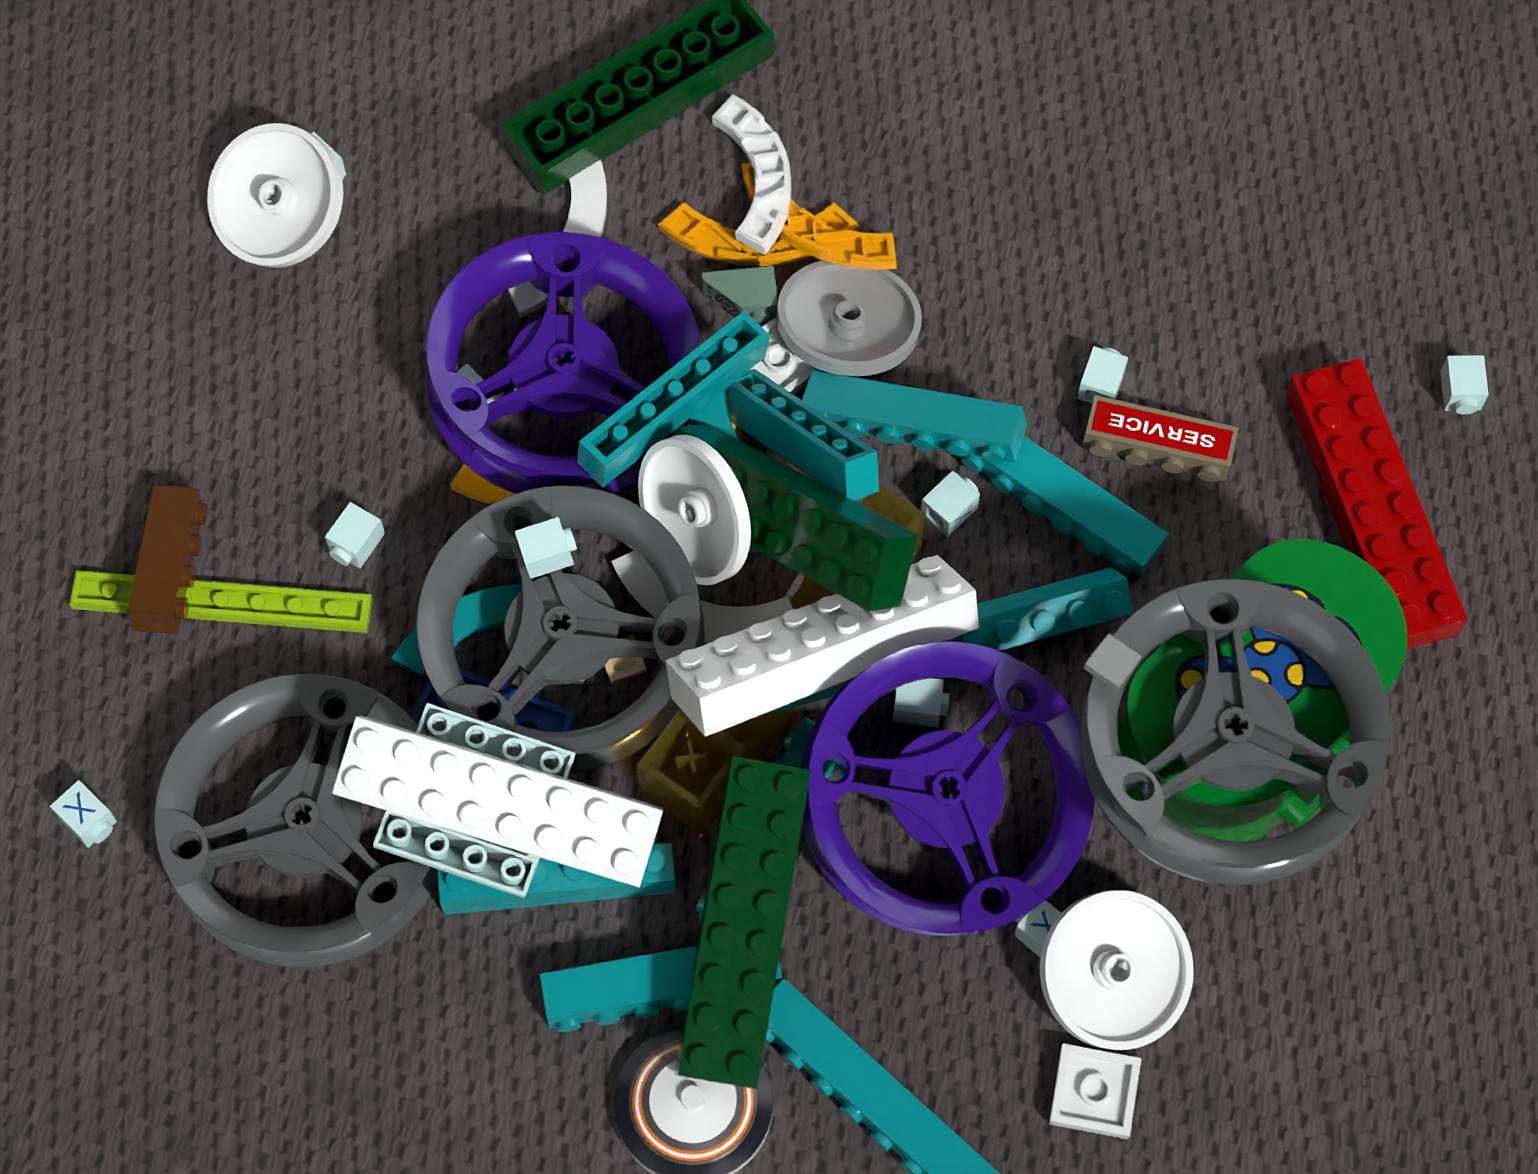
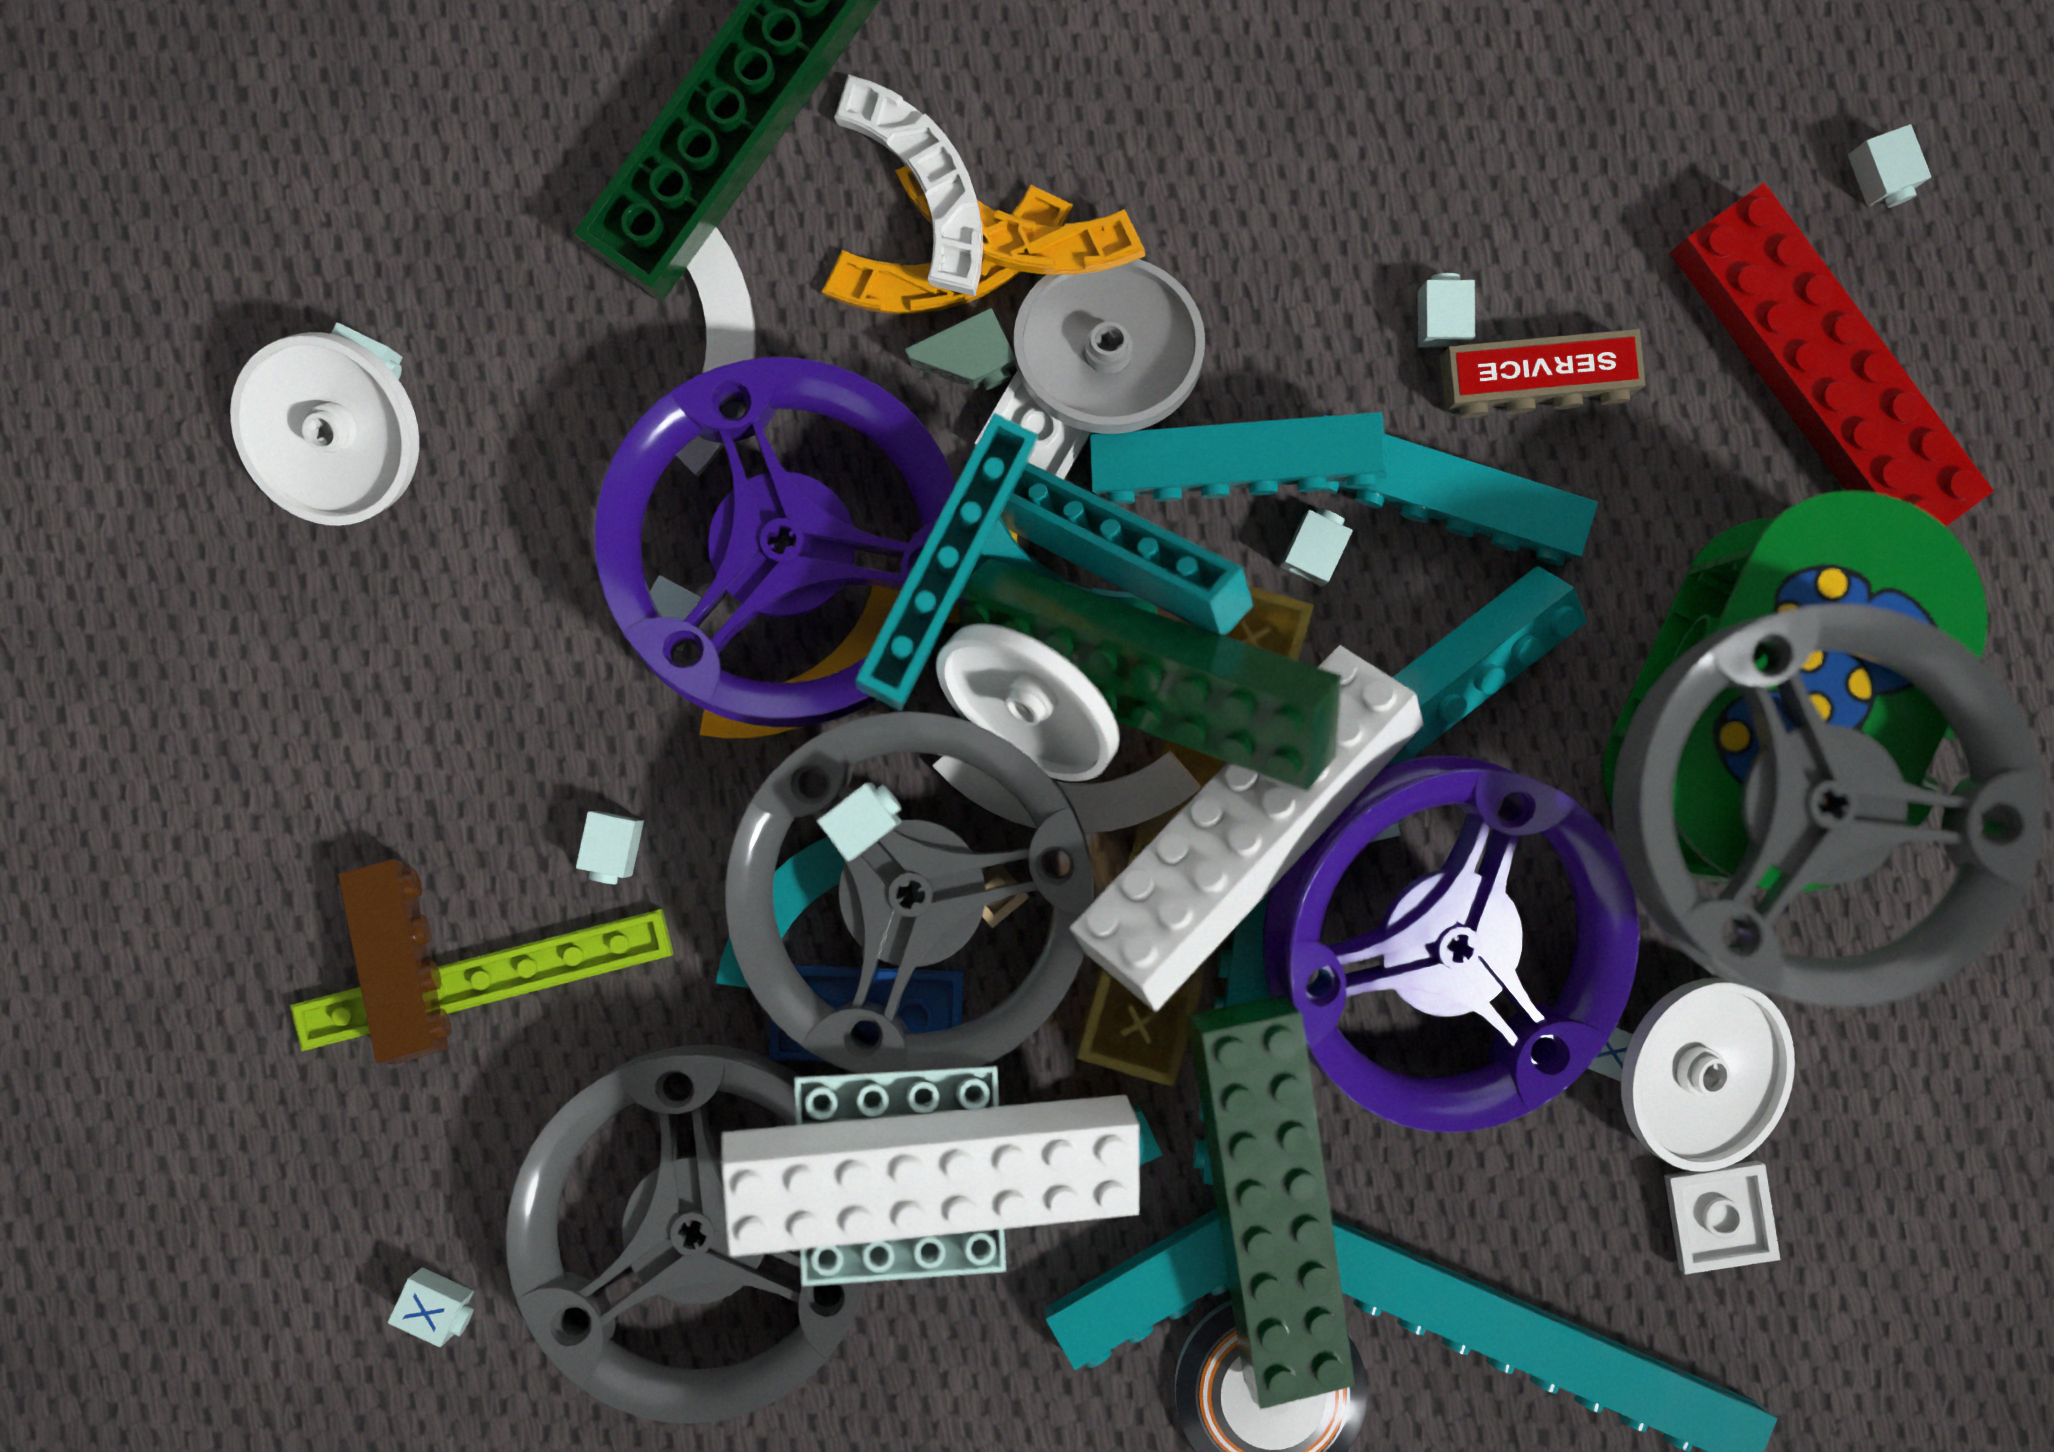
camera: 20 degrees left, 20 degrees up
light grey tile [1084,633,1142,692] -> none

